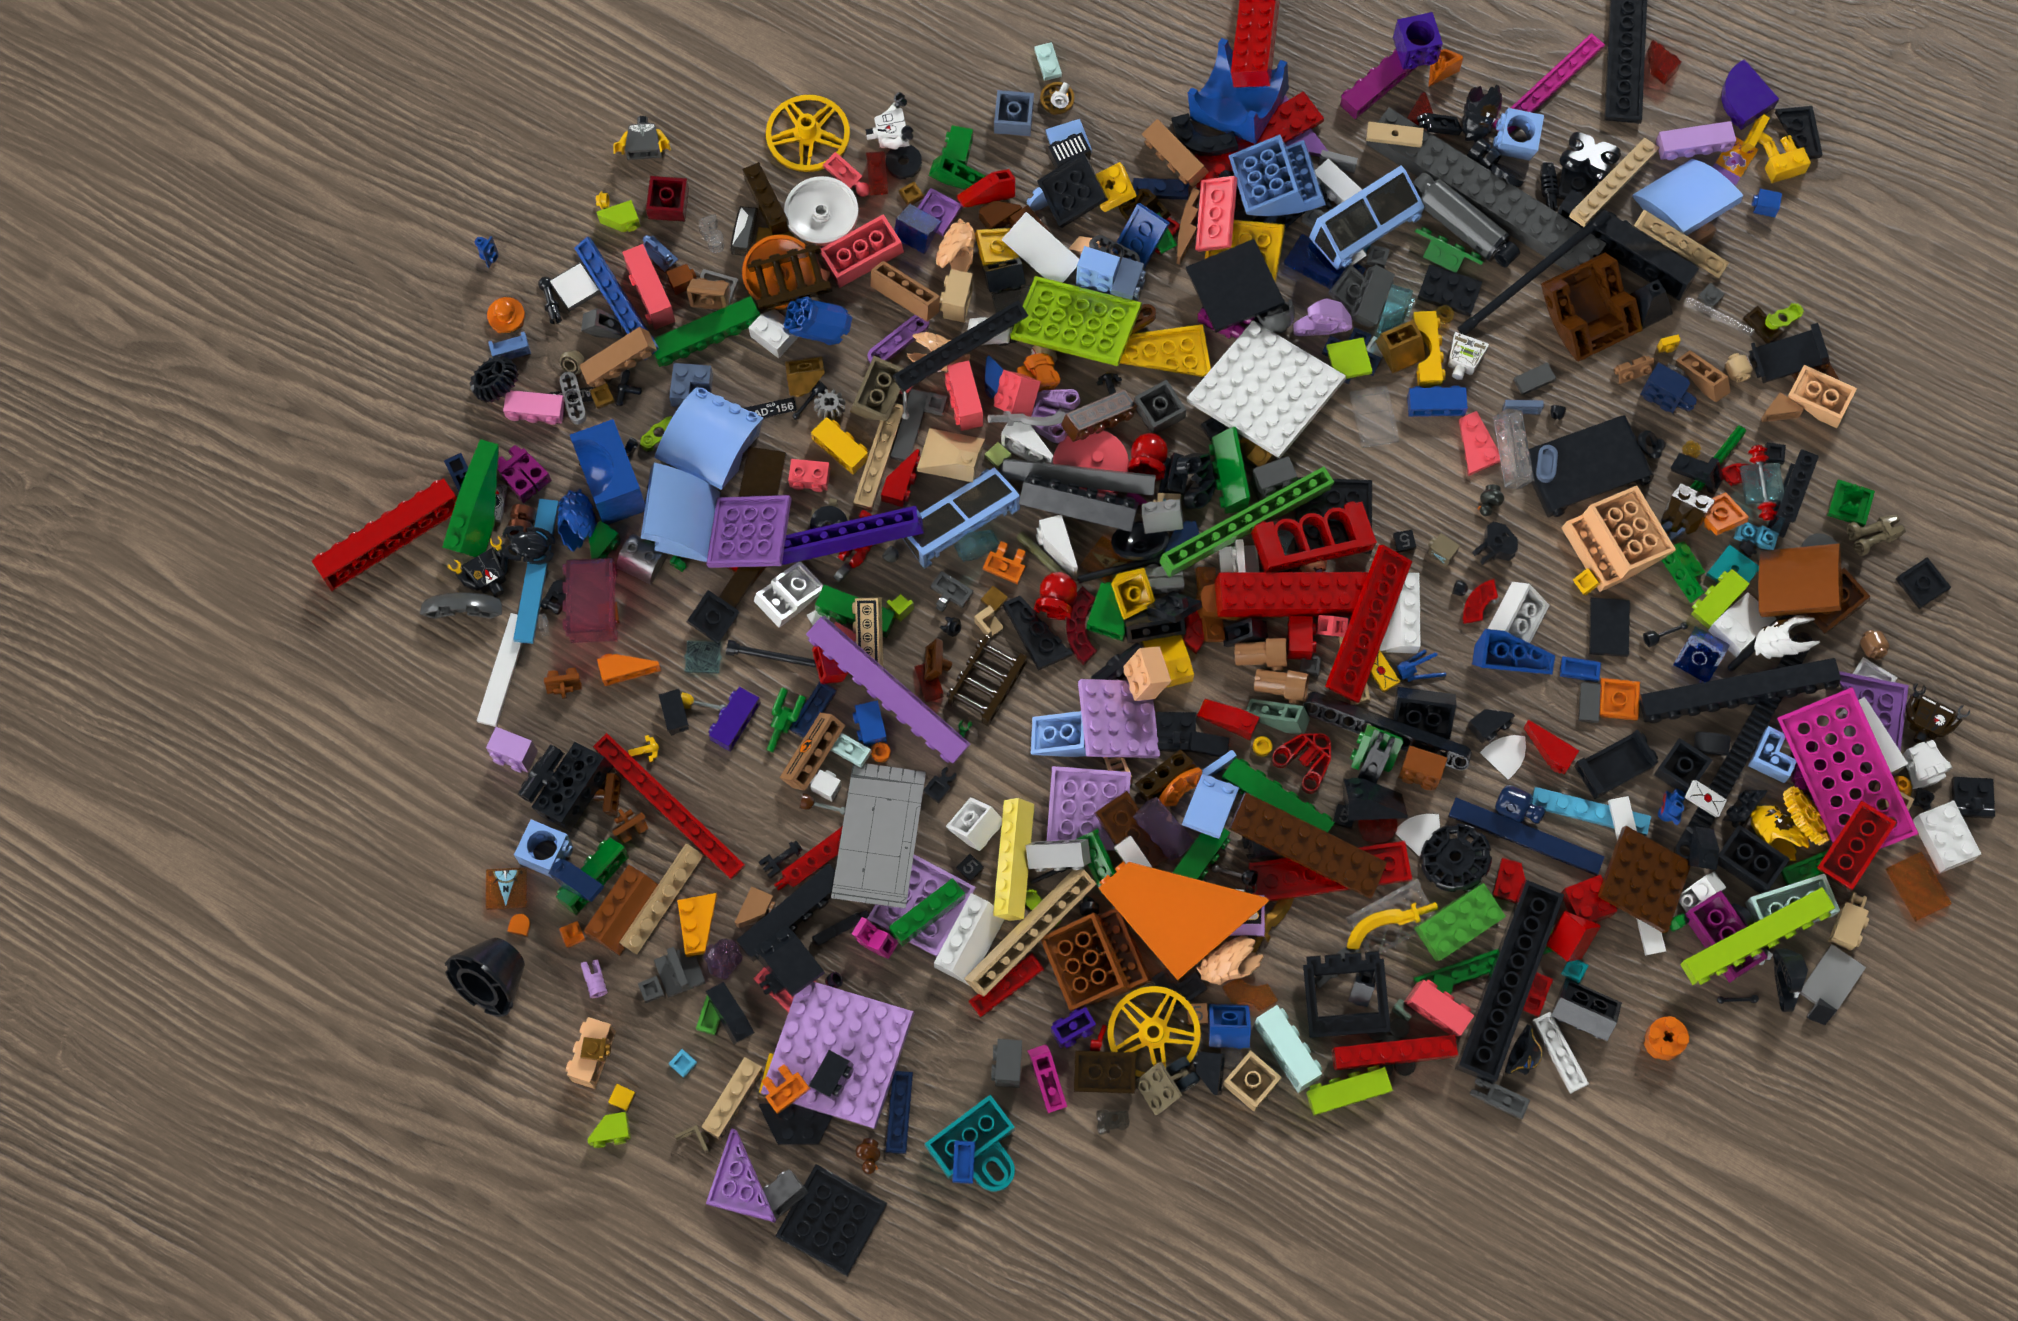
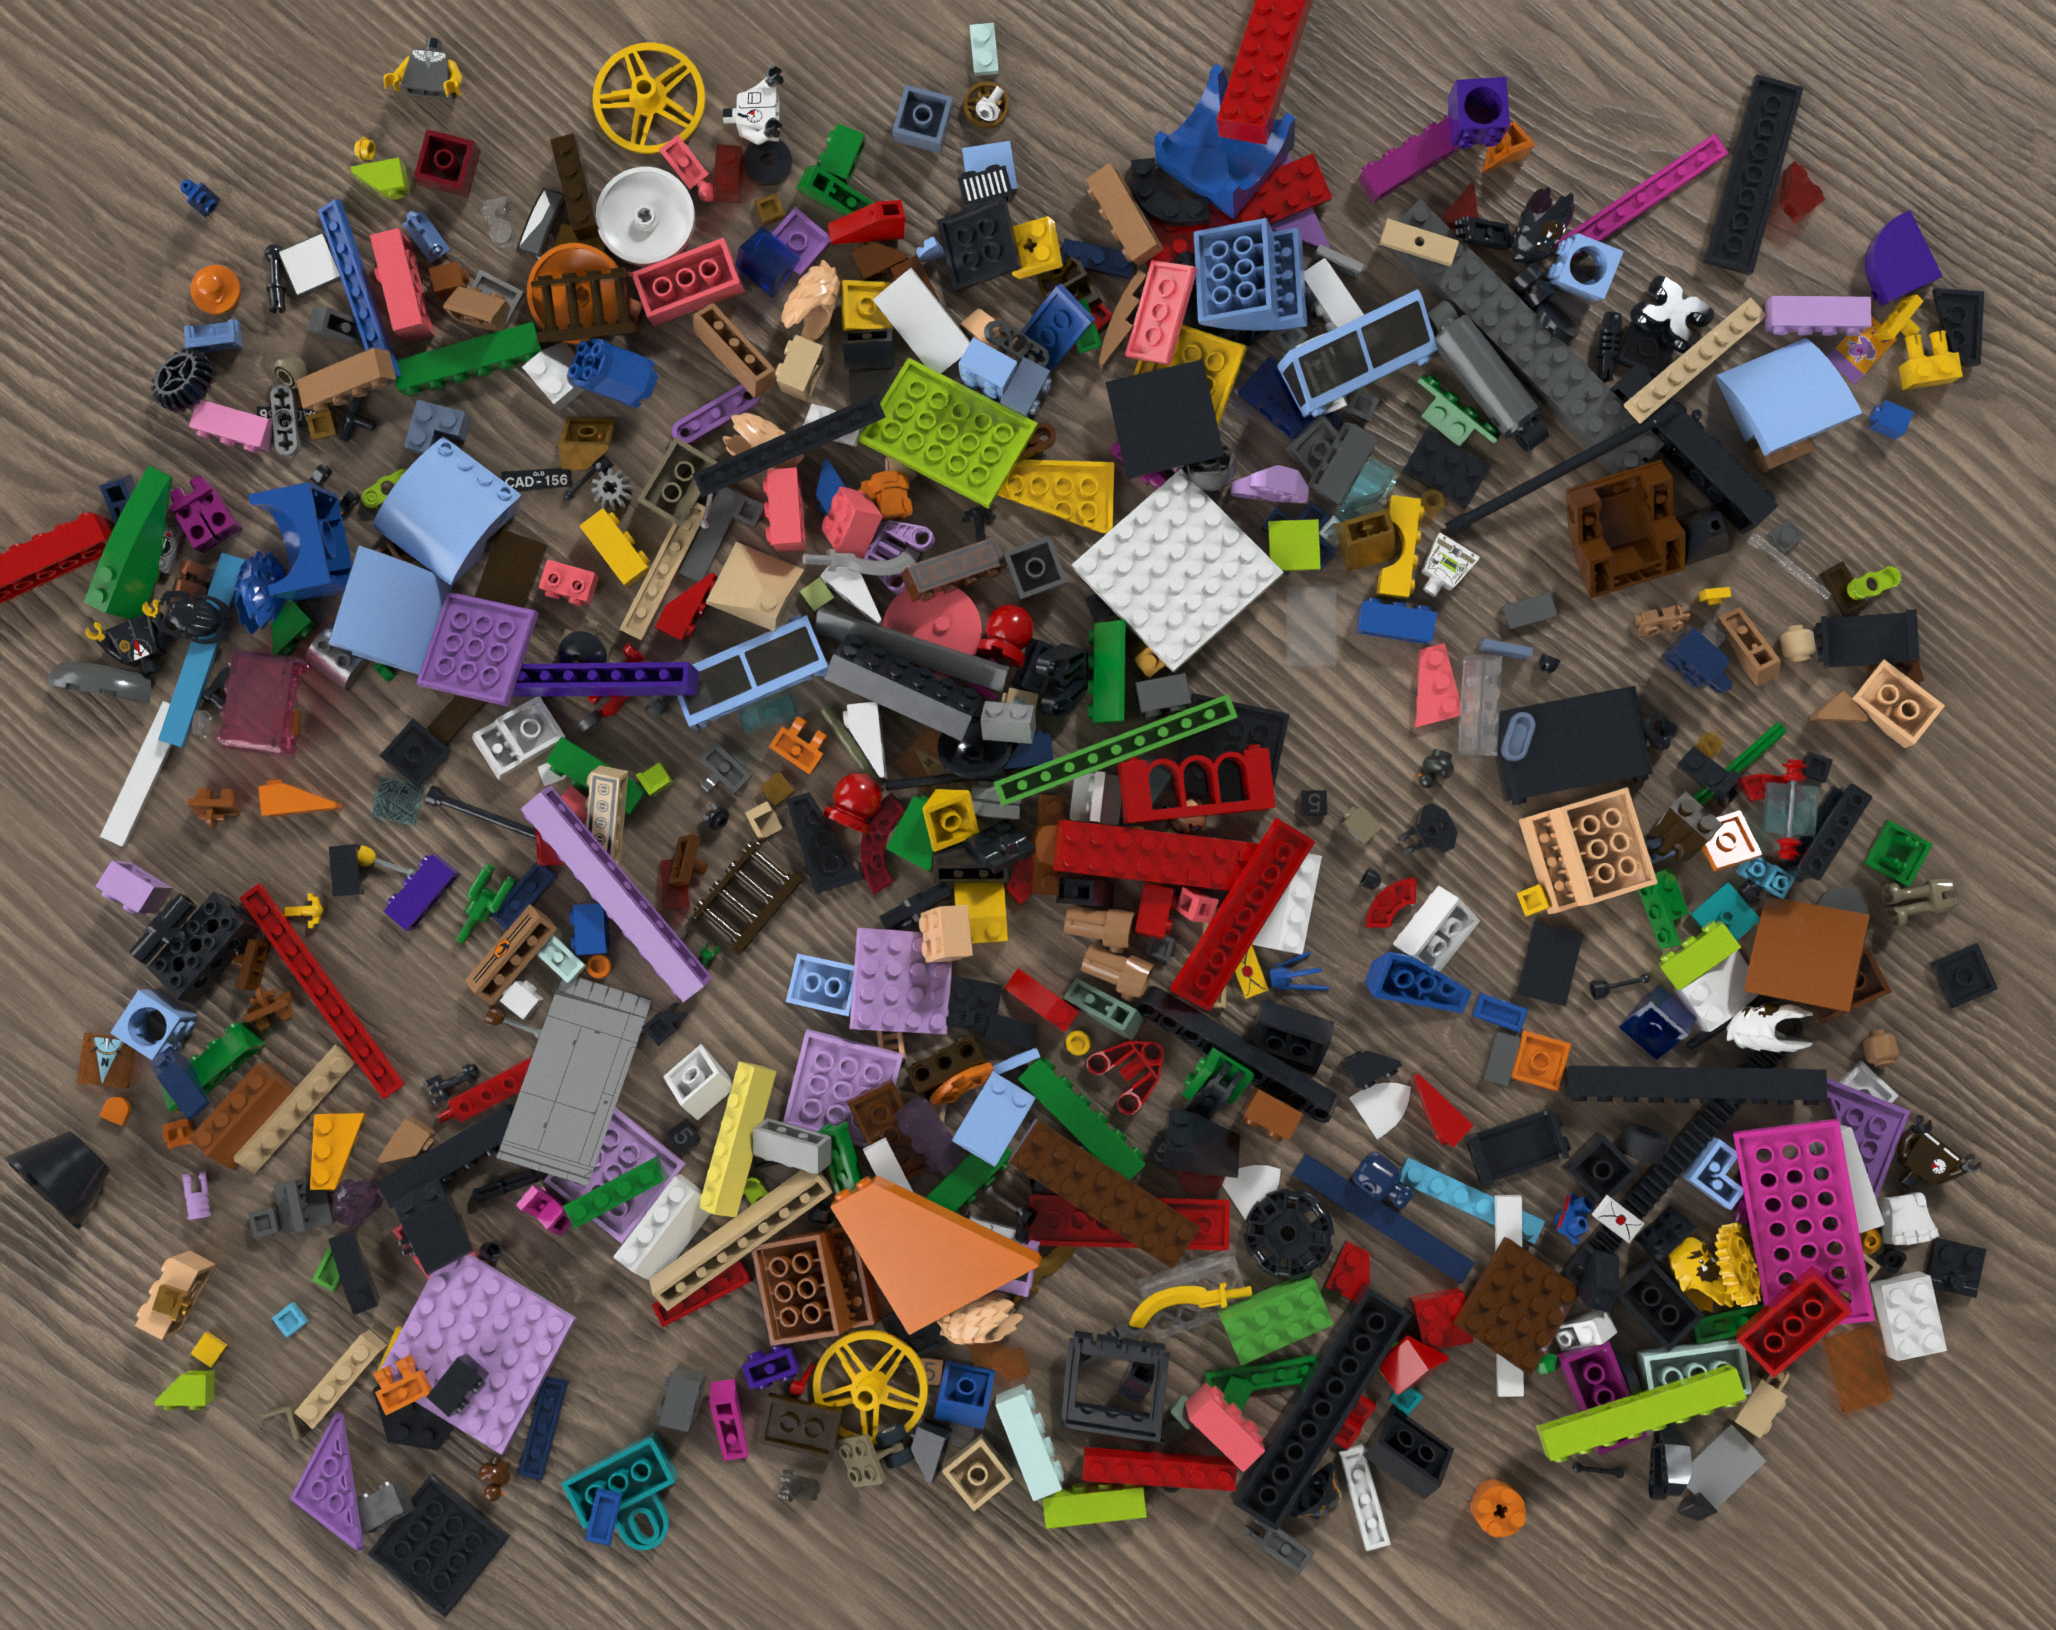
camera: 10 degrees right, 15 degrees up
tan plate [1634,210,1729,278] -> none

